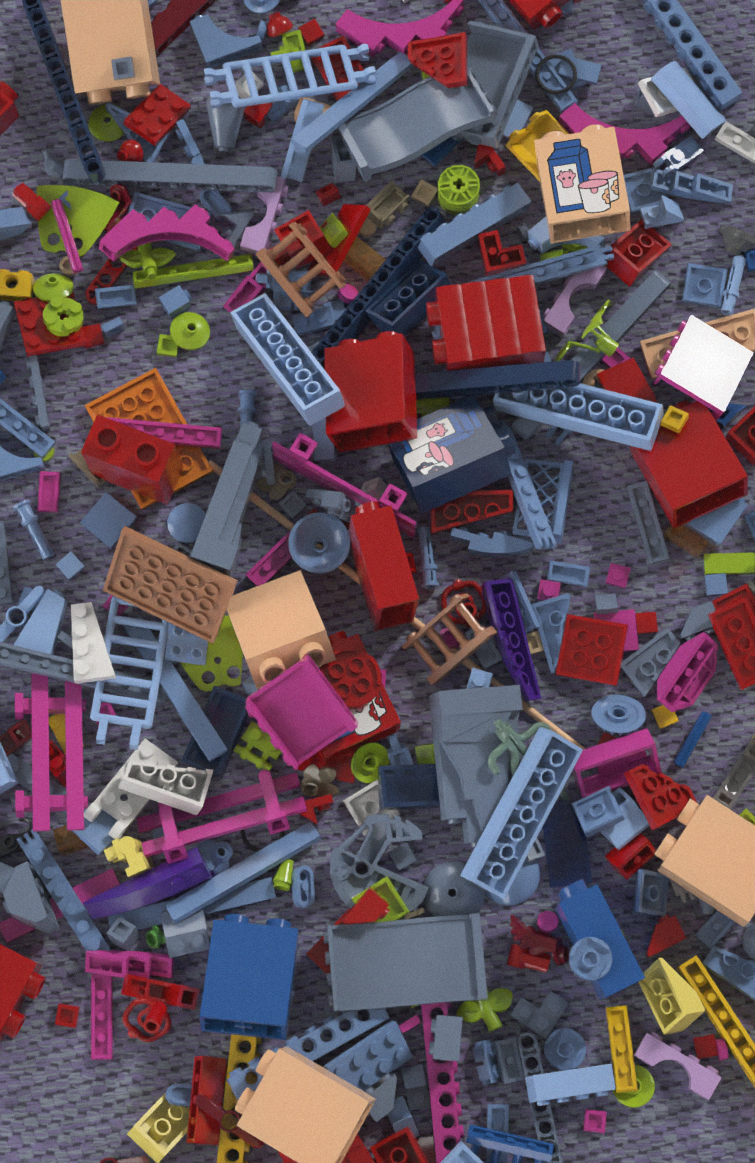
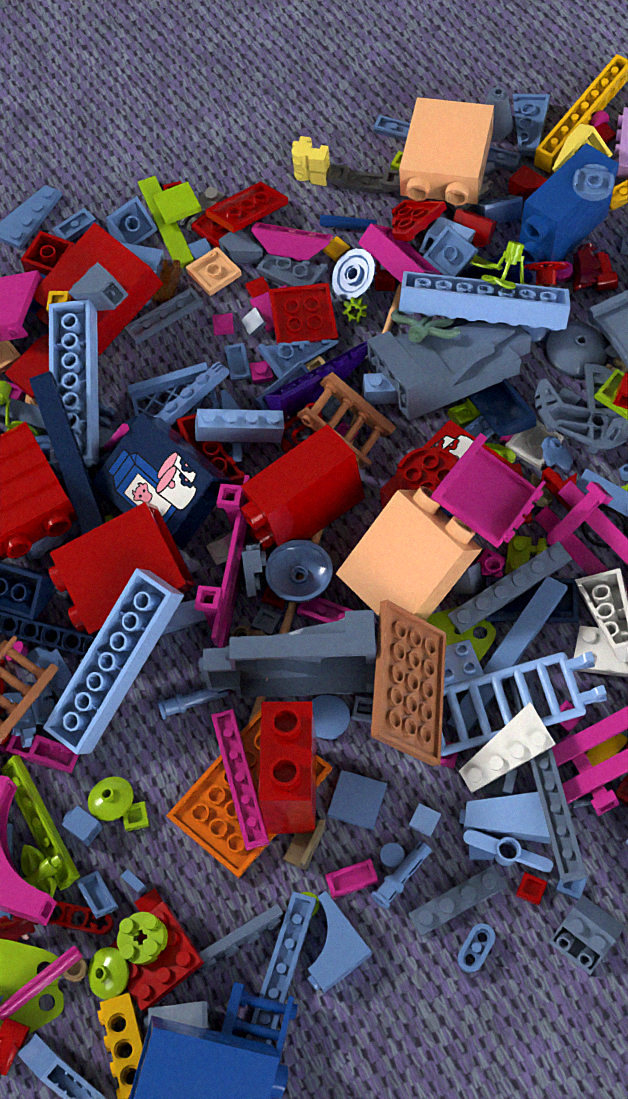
camera: 110 degrees left, 15 degrees down
none -> sand blue slope [68,262,129,311]
none -> dark pink bar [103,424,129,452]
none -> light nougat plate [186,247,242,296]
none -> light blue brick [195,409,284,443]
none -> lime gear [343,296,368,322]
none -> medium blue tile [380,843,405,869]
none -> sand blue plate [447,541,572,635]
none -> lime plant [470,241,528,289]
none -> red wheel [524,261,569,287]
none -> medium blue plate [541,436,573,475]

